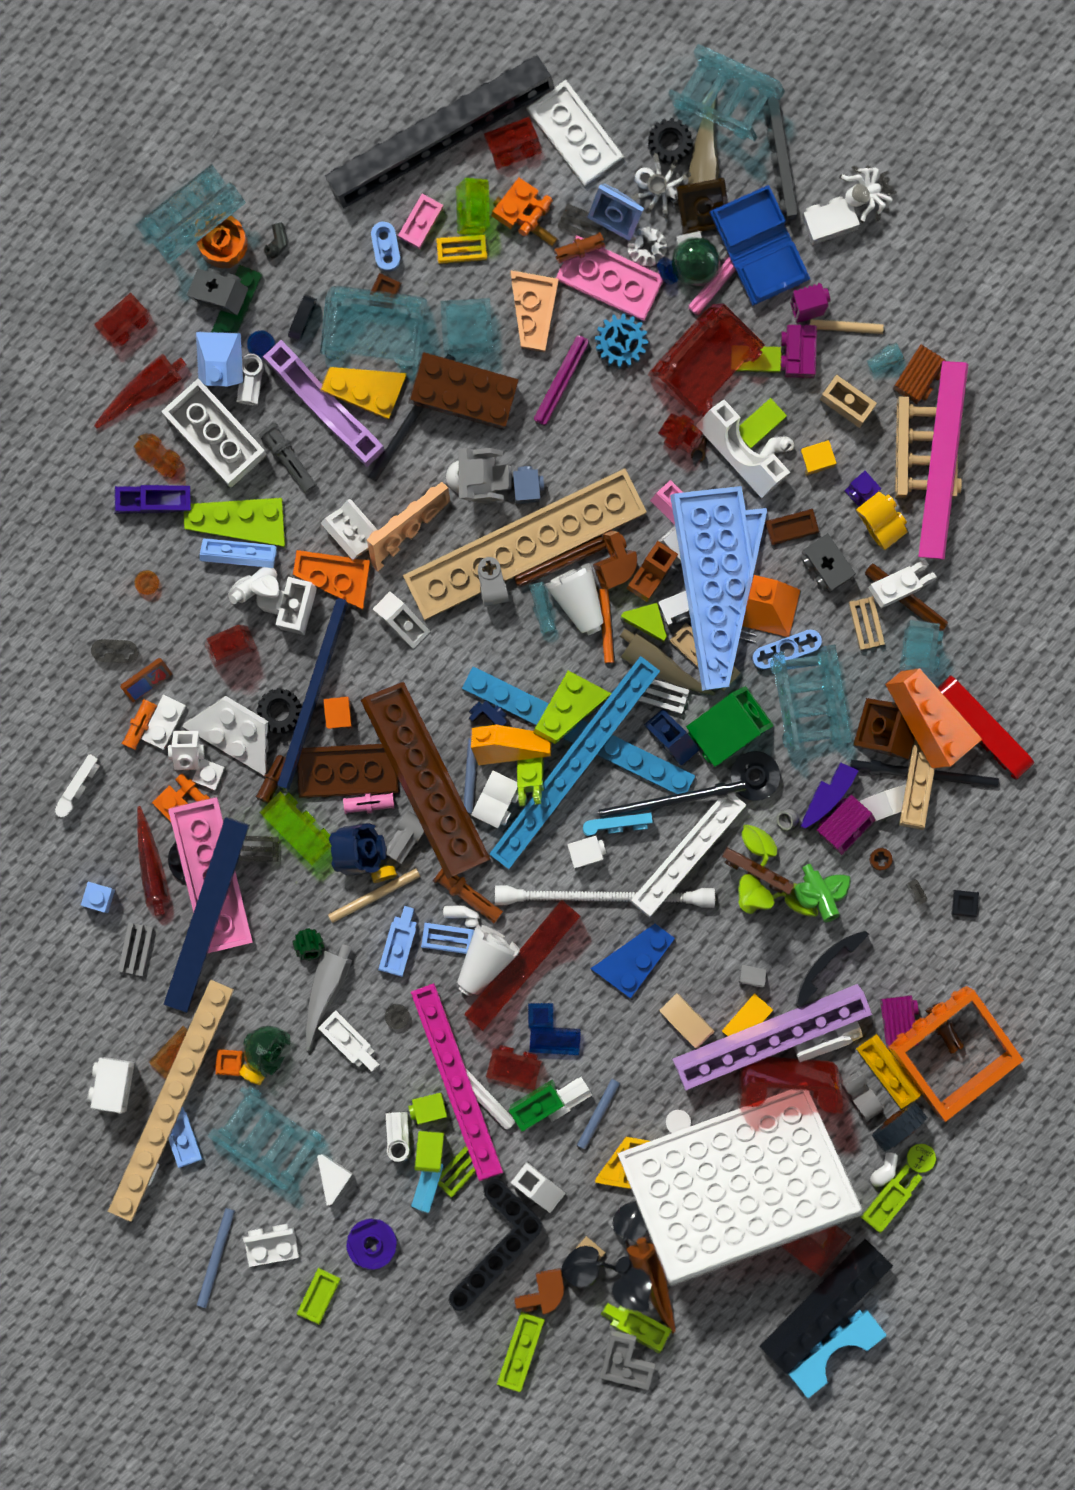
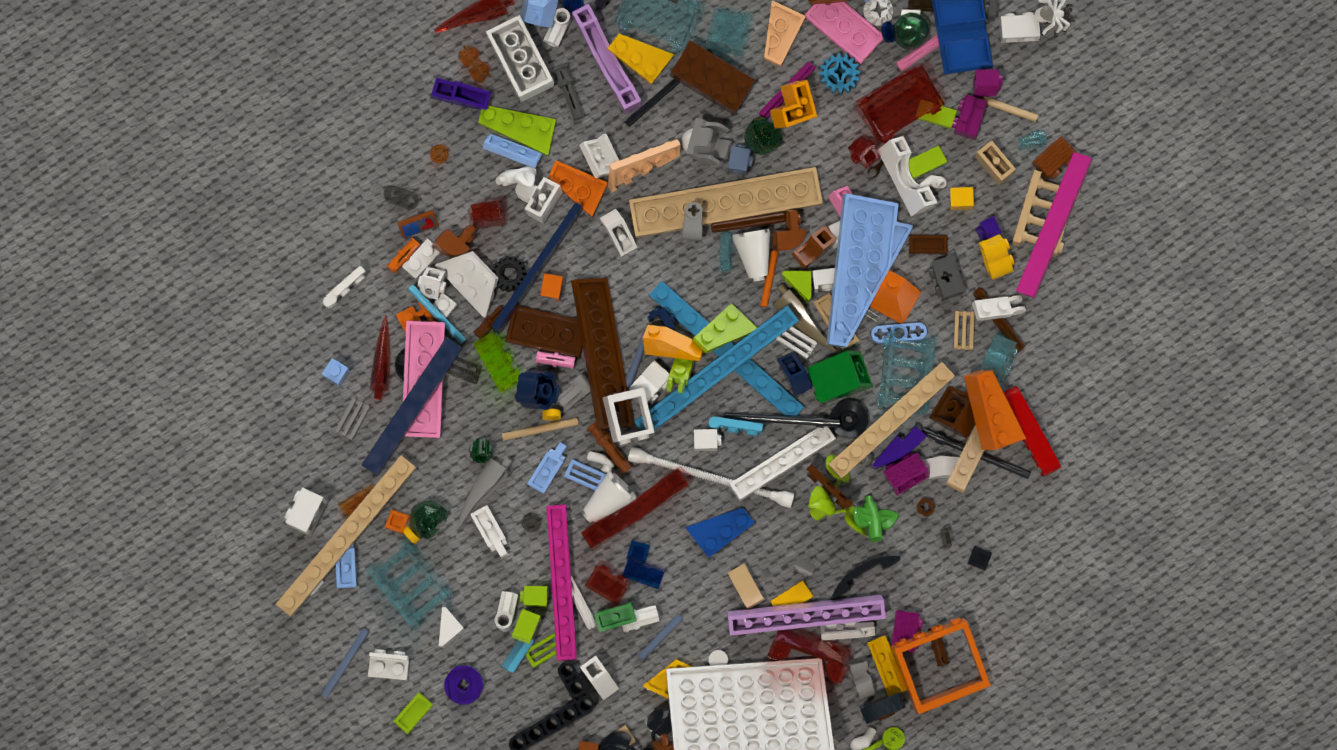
camera: 20 degrees right, 5 degrees down
none -> medium azure bar [407,284,466,344]
none -> dark orange brick [431,224,476,257]
none -> white window [603,387,654,445]
none -> clear green cylinder [744,117,783,155]
none -> light orange brick [770,80,817,128]
none -> tan plate [828,362,955,479]

